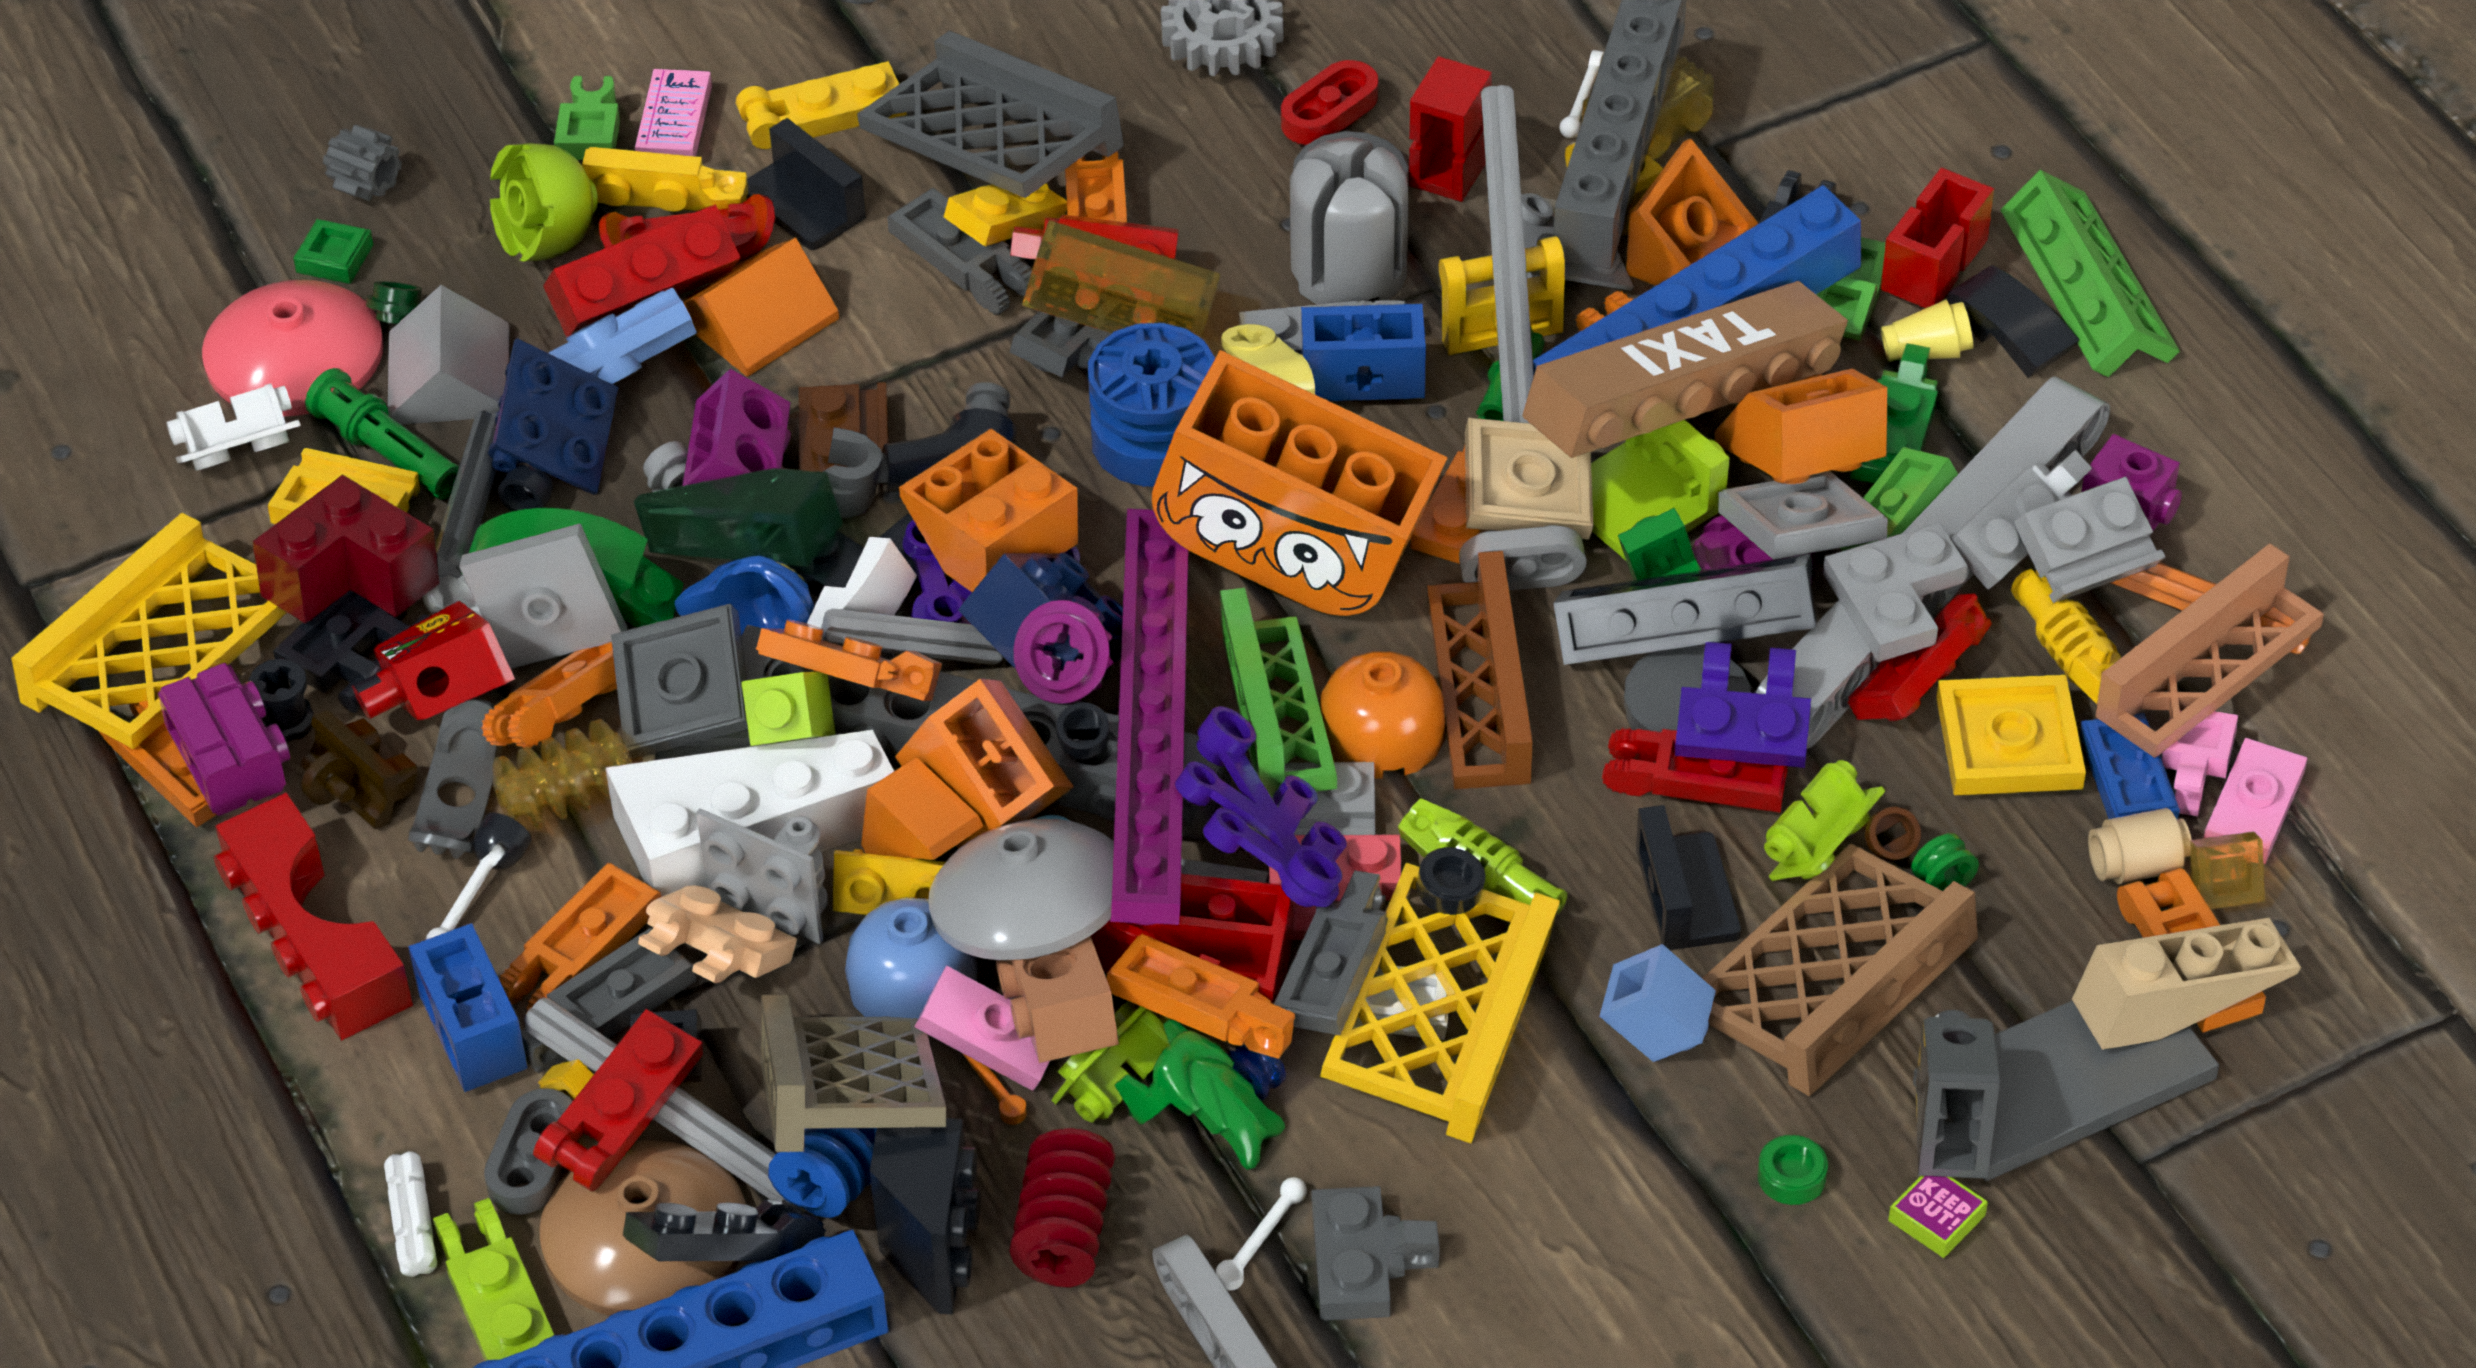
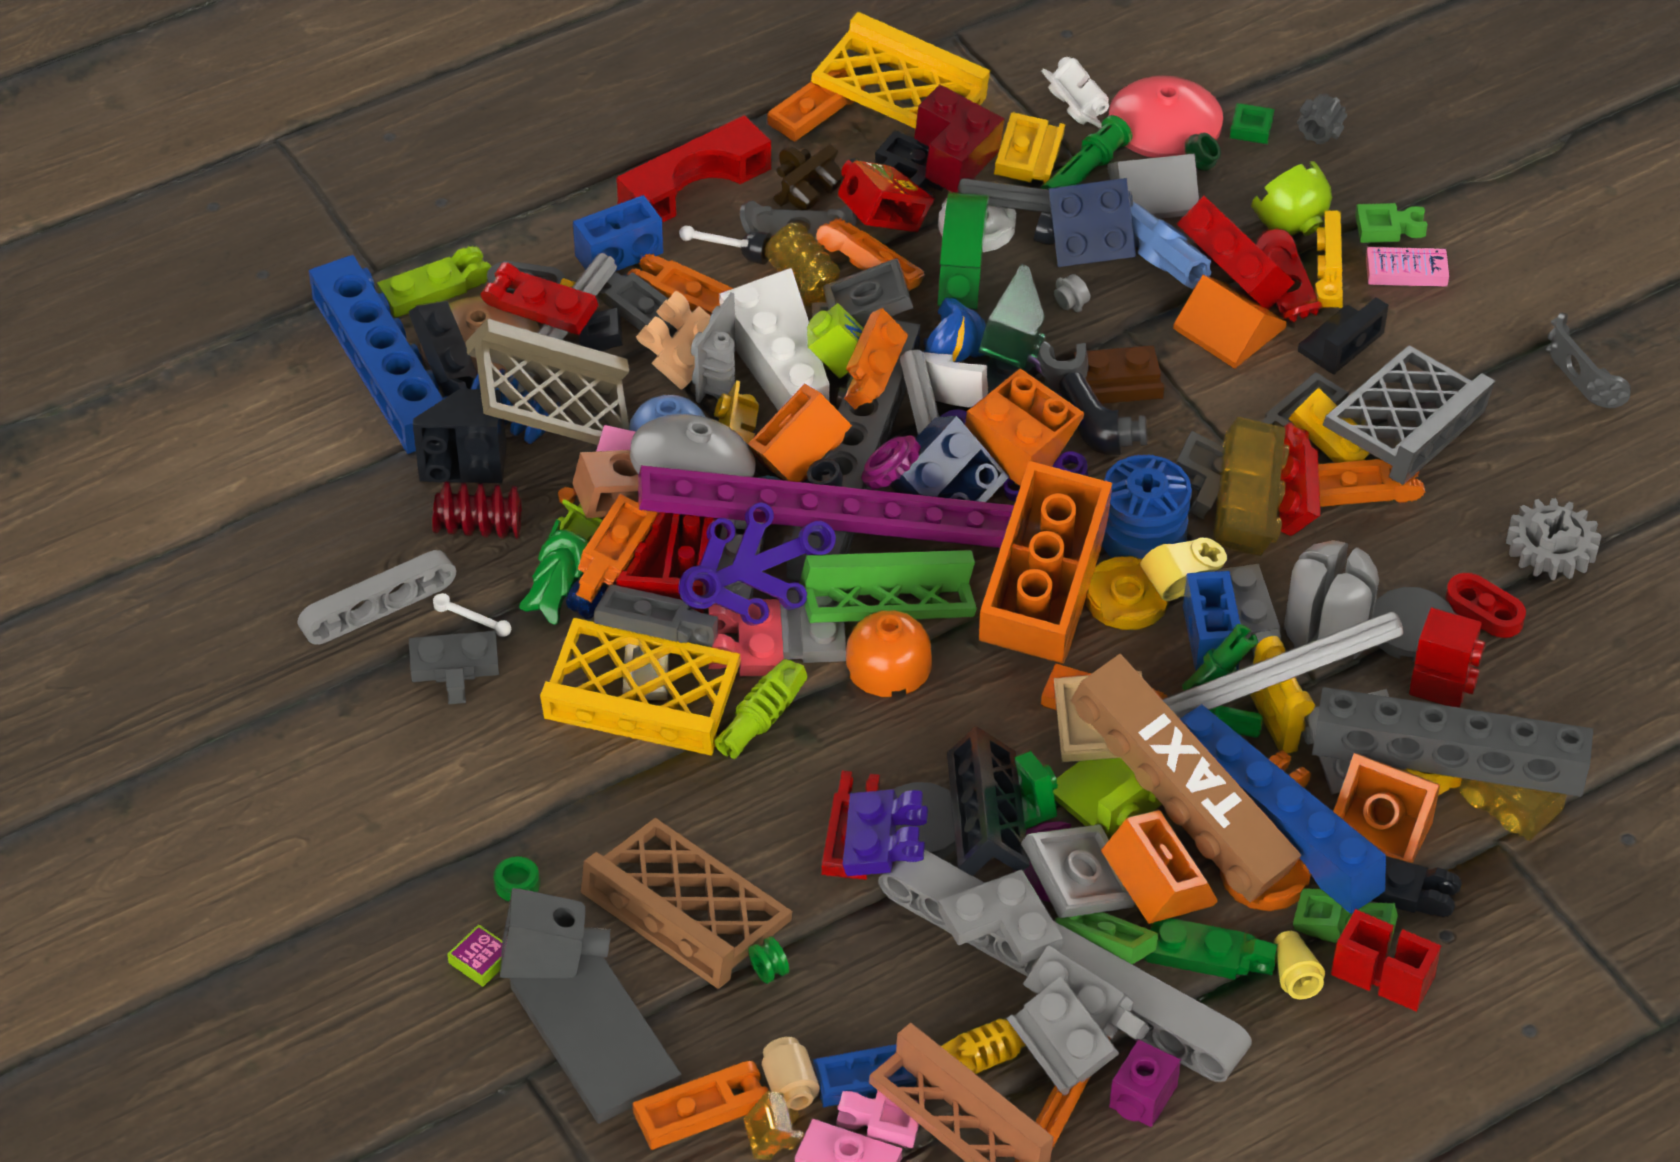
camera: 85 degrees right, 0 degrees up
magenta brick [158,663,290,816] -> none
black bush [248,658,314,743] -> none
white axle [384,1151,437,1277] -> none
light grey plate [459,523,627,669] -> none
magenta brick [682,368,791,523] -> none
yellow plate [735,61,907,149] -> none
orange slope [861,757,984,860] -> none
black tile [1416,847,1485,915] -> none
dark orange fence [1427,551,1533,790] -> none
light grey plate [1459,525,1586,590] -> none
medium blue brick [1599,944,1716,1062] -> none
black panel [1636,805,1741,950] -> none
lime hinge [1764,760,1885,881] -> none
red hinge [1847,593,1992,721] -> none
reddish brown hinge [1865,807,1921,861] -> none
yellow plate [1936,675,2086,795] -> none
black slope [1945,265,2079,378] -> none
bright green fence [2000,169,2180,377] -> none
tan slope [2072,918,2301,1050] -> none
none -> green pin [1182,624,1258,691]

